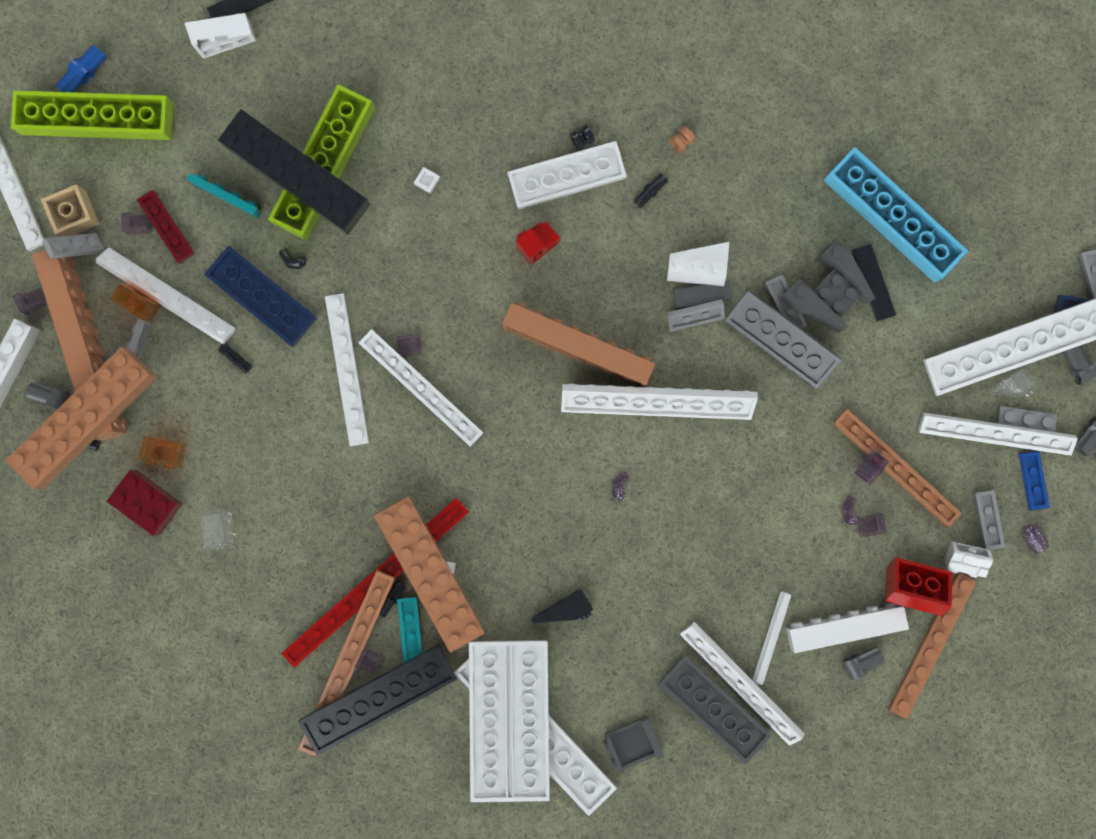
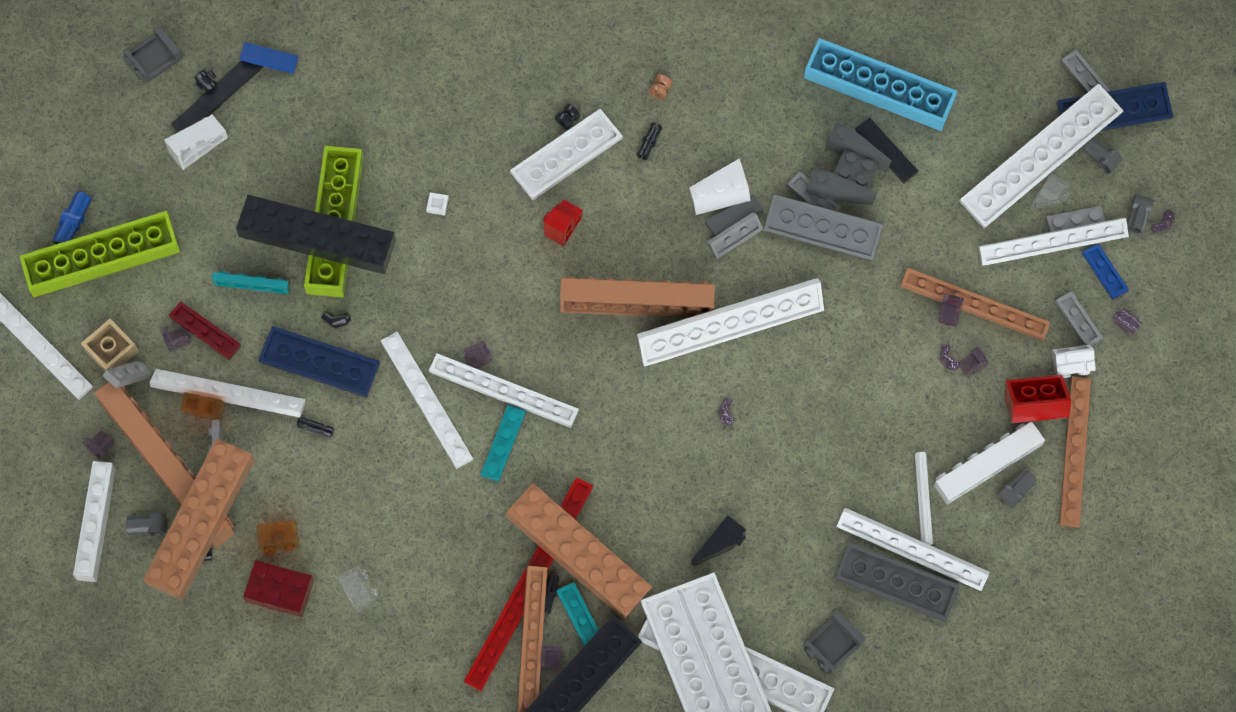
camera: 20 degrees left, 15 degrees down
none -> teal plate [481,405,526,482]

